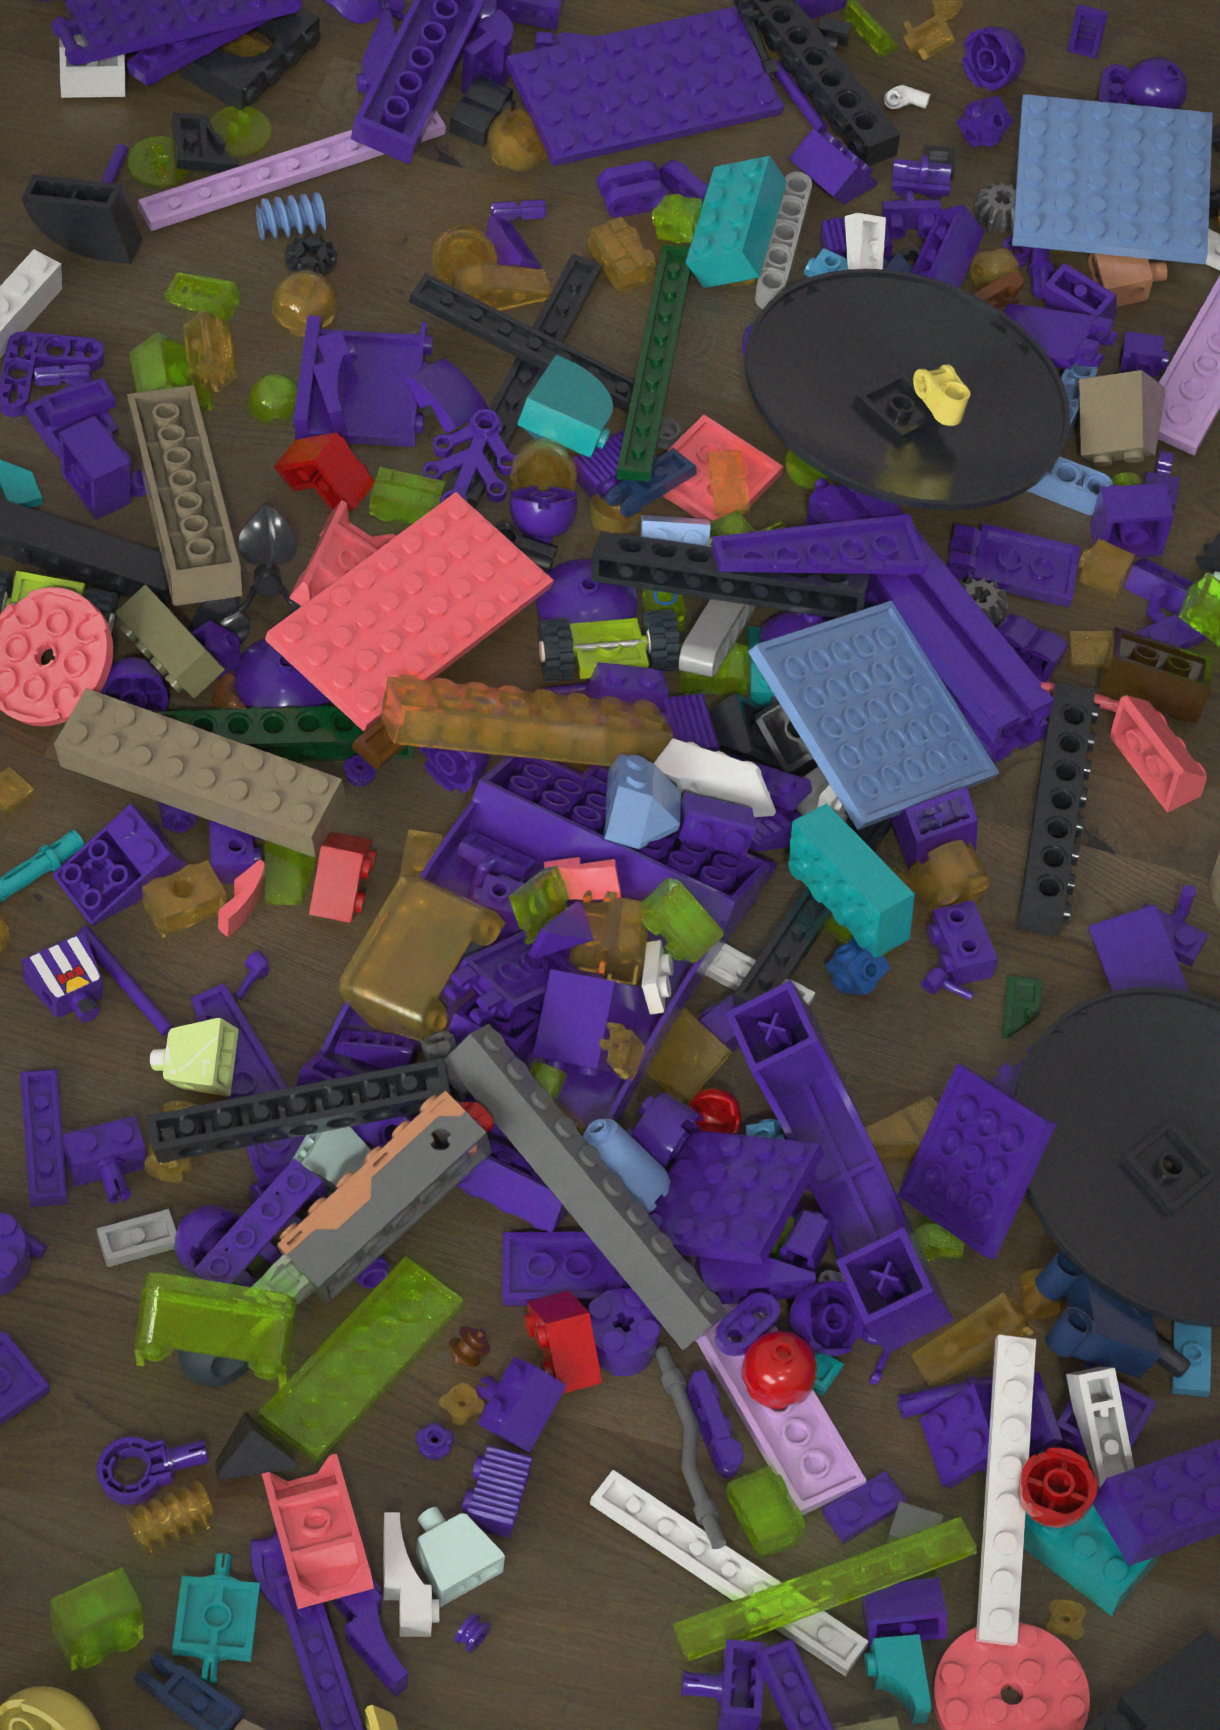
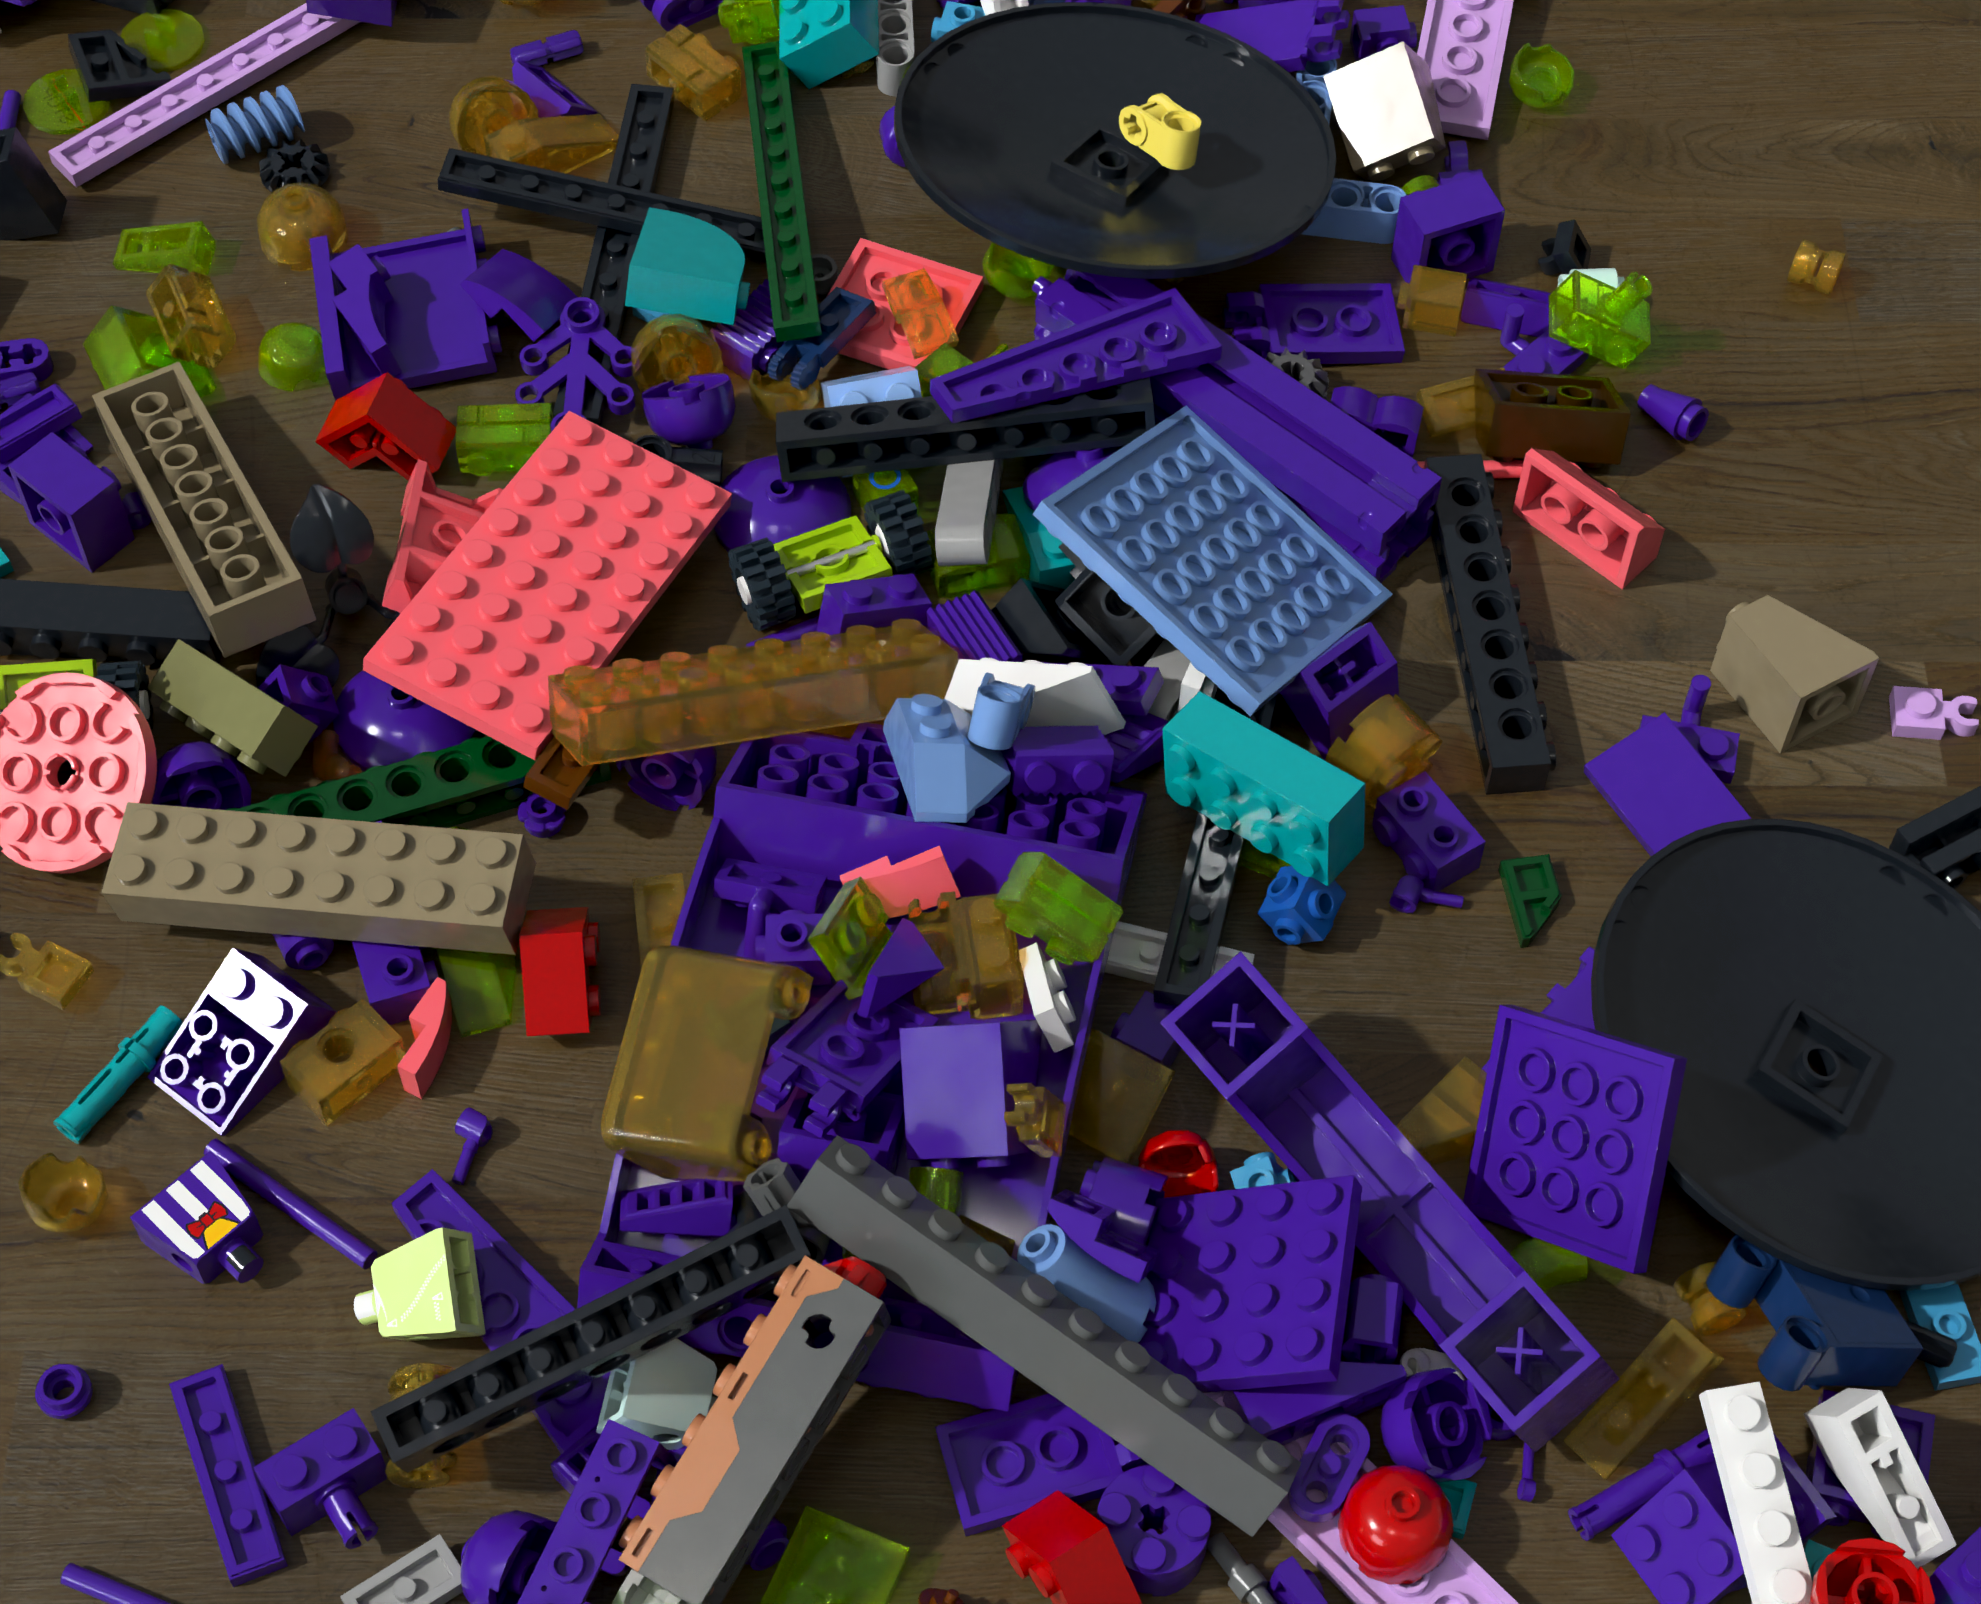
camera: 10 degrees left, 0 degrees up
none -> medium blue piece [968,672,1036,750]
none -> dark purple slope [1047,1189,1159,1283]

